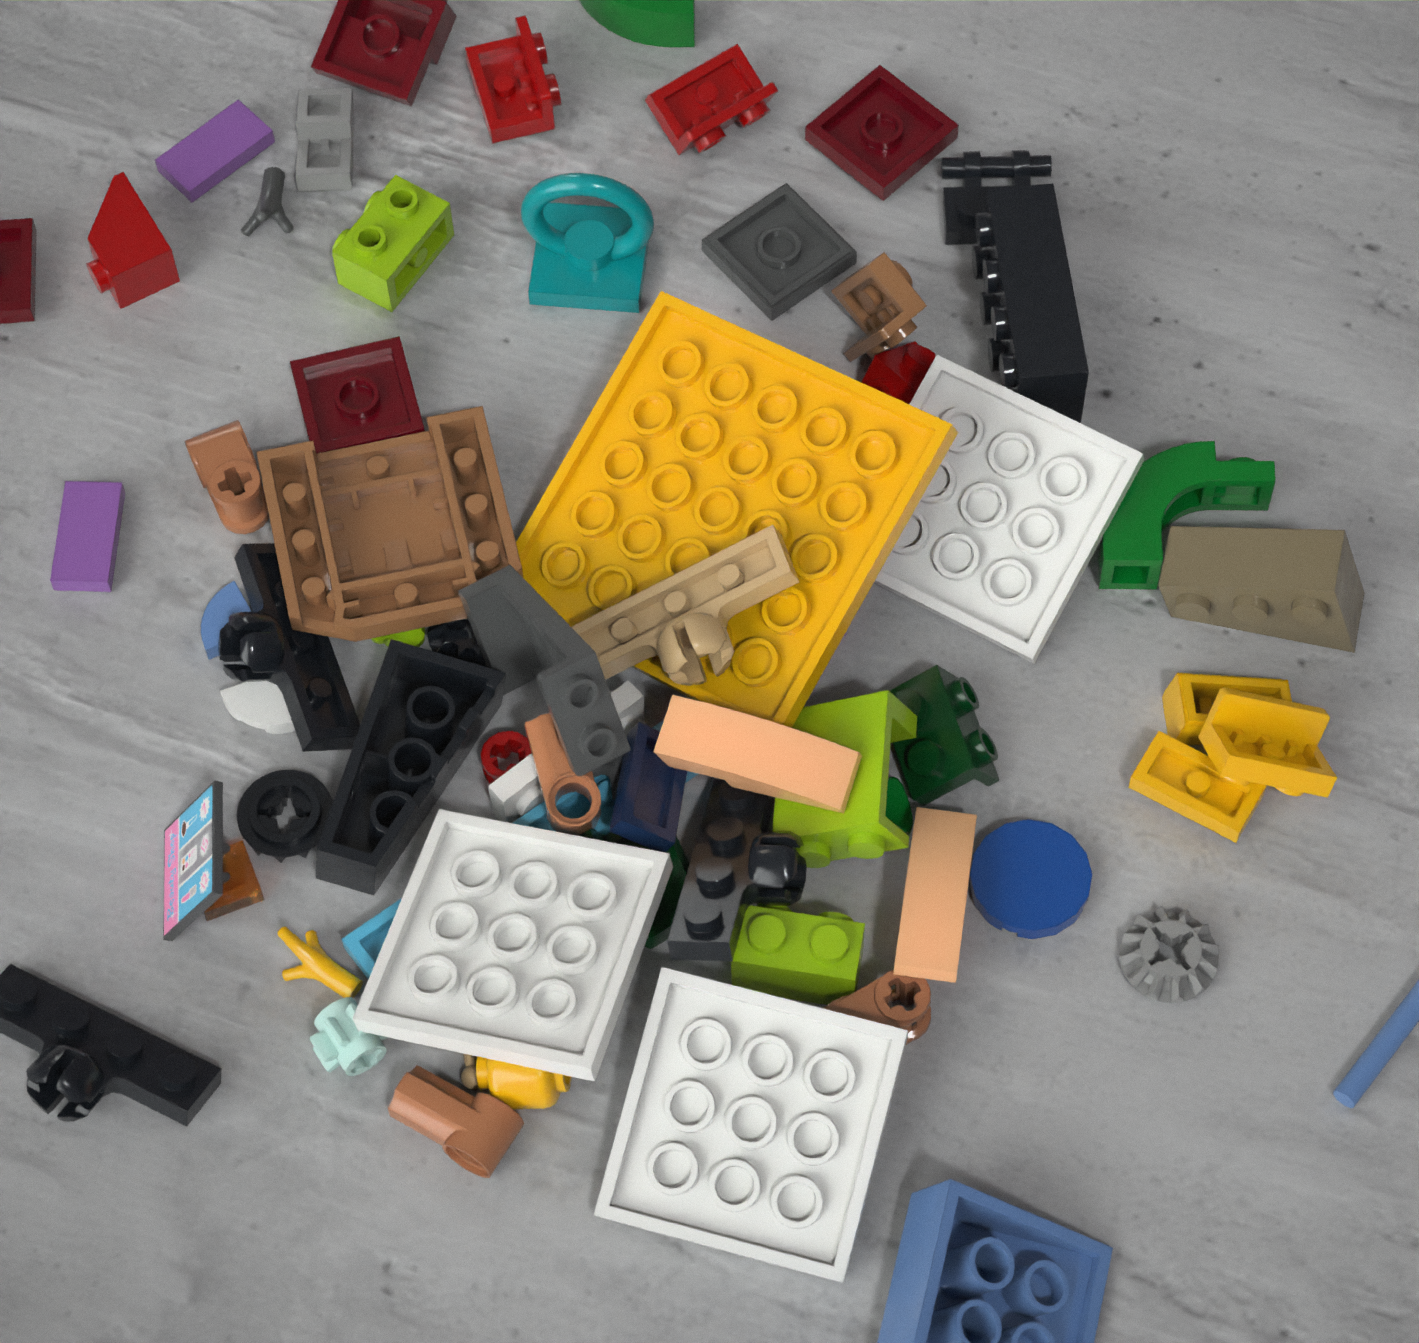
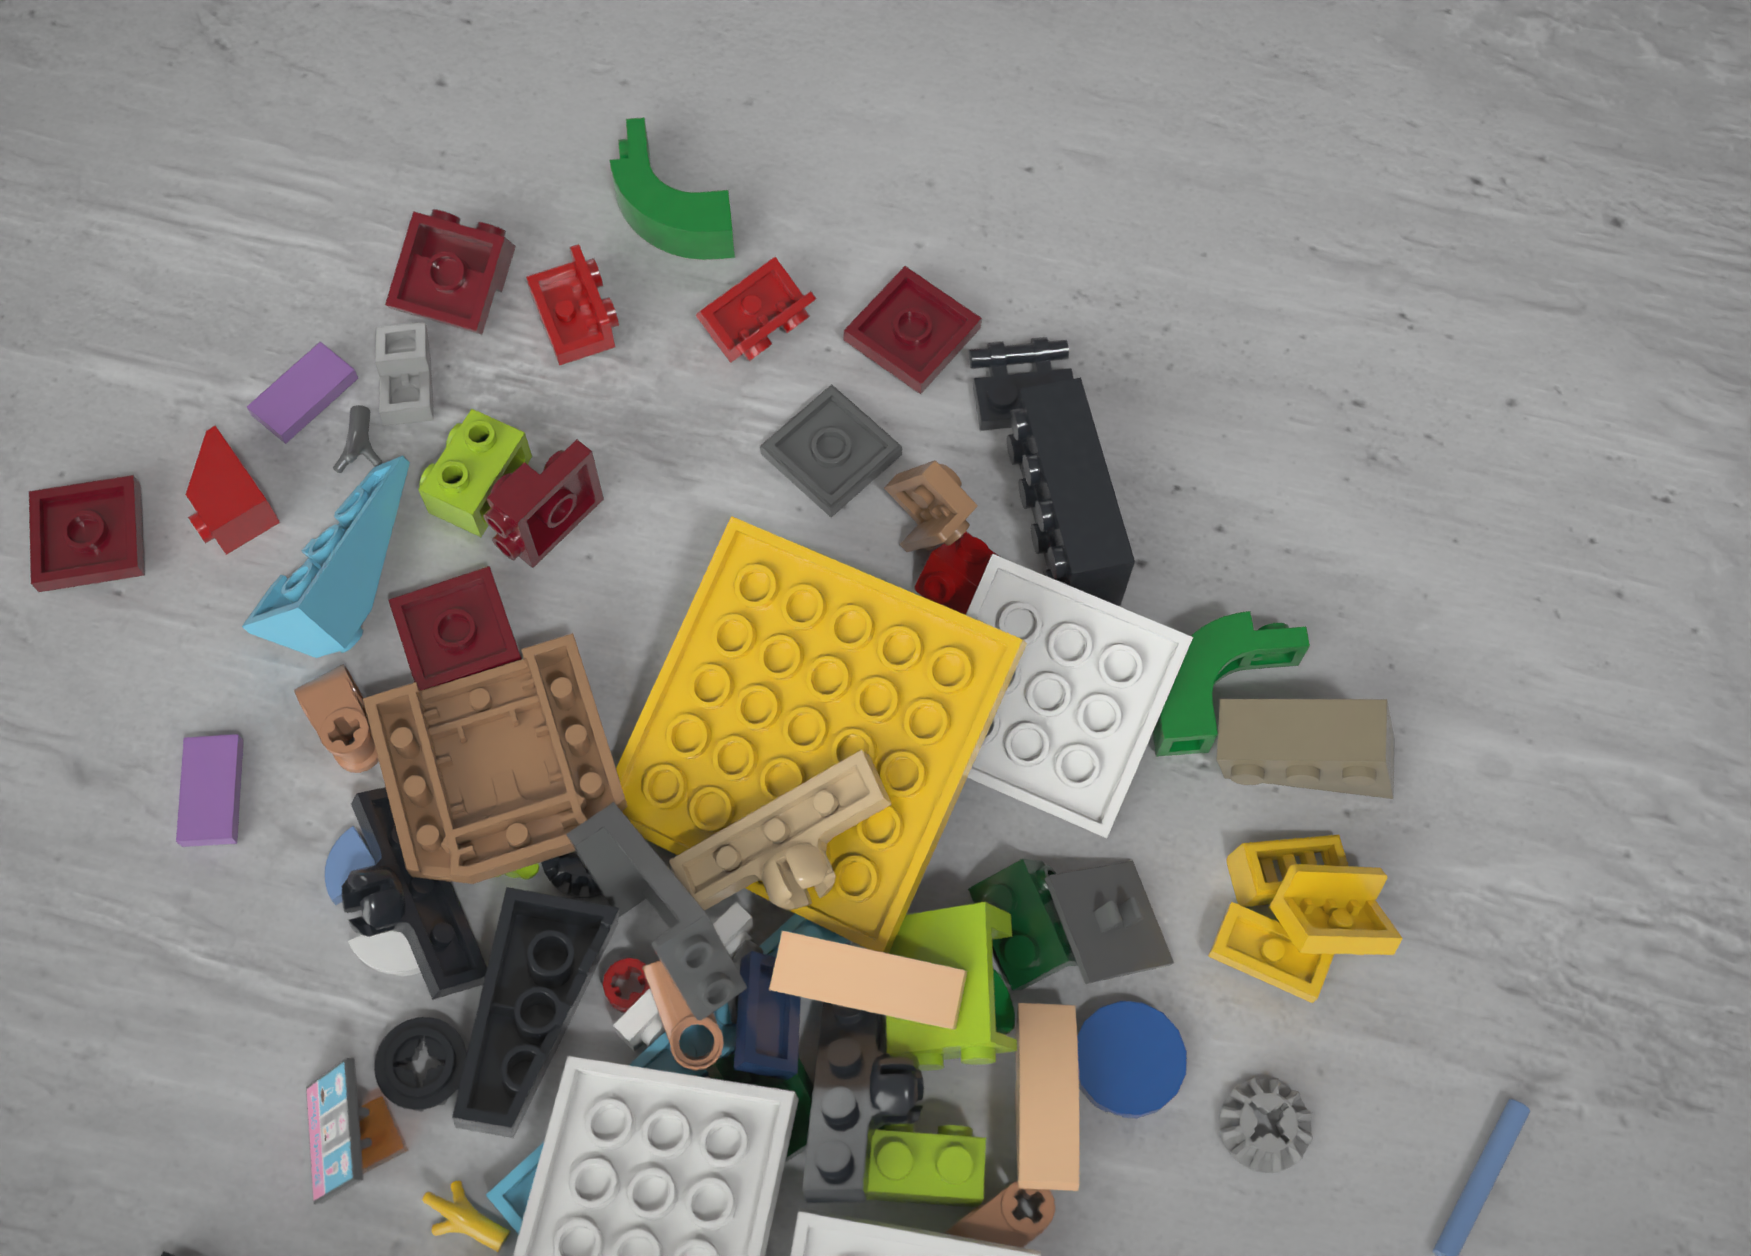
camera: 10 degrees left, 5 degrees up
teal tile [521,173,654,313] -> none
none -> medium azure wedge [242,456,410,658]
none -> dark red plate [483,439,604,568]
none -> dark grey piece [1045,861,1174,984]

